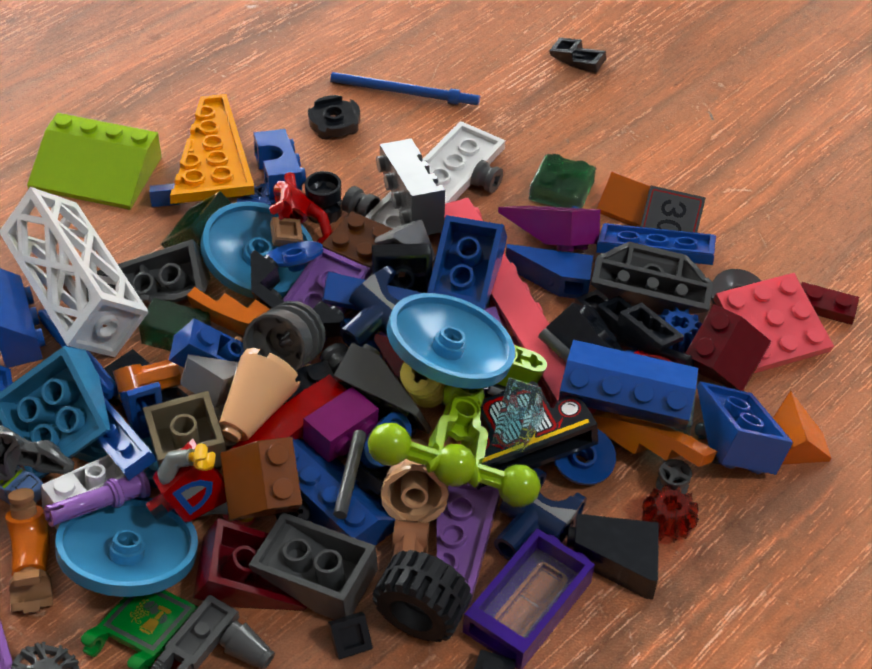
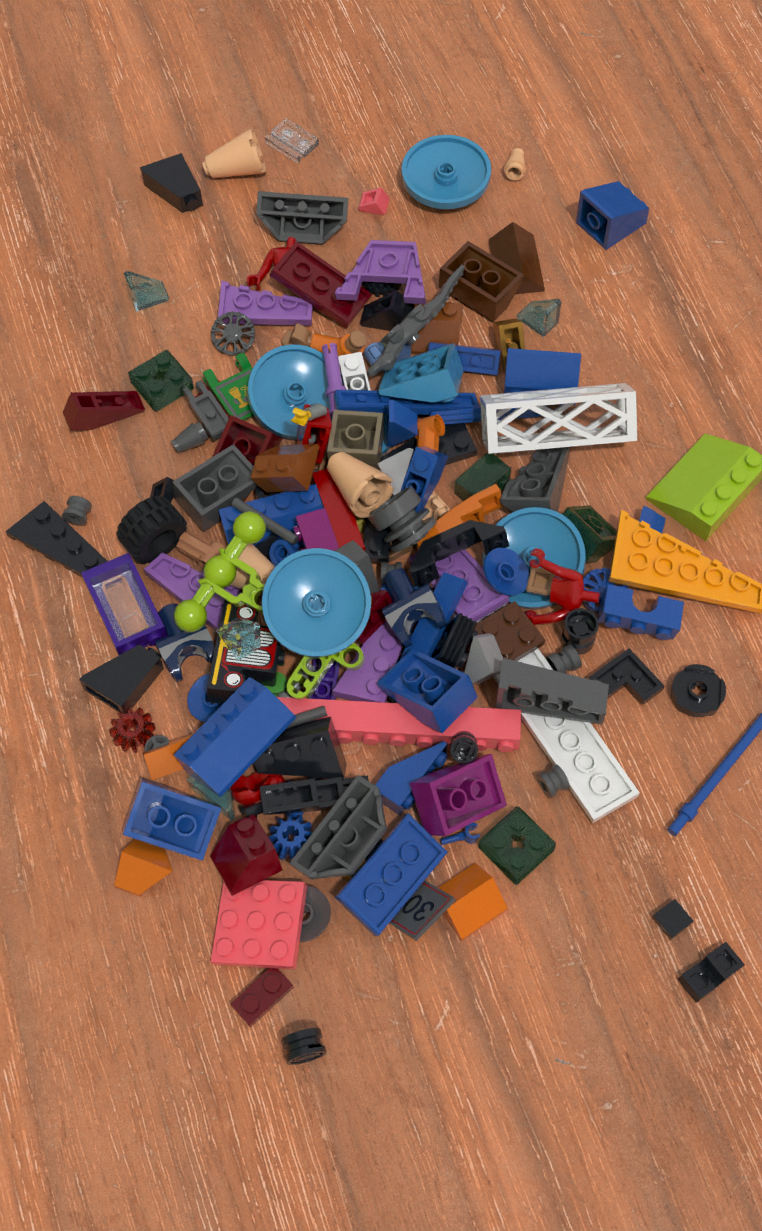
camera: 120 degrees right, 15 degrees up
none -> black wheel [281,1028,327,1065]
none -> black wheel [450,731,478,764]
none -> black plate [589,648,664,705]
none -> black tile [652,899,694,940]

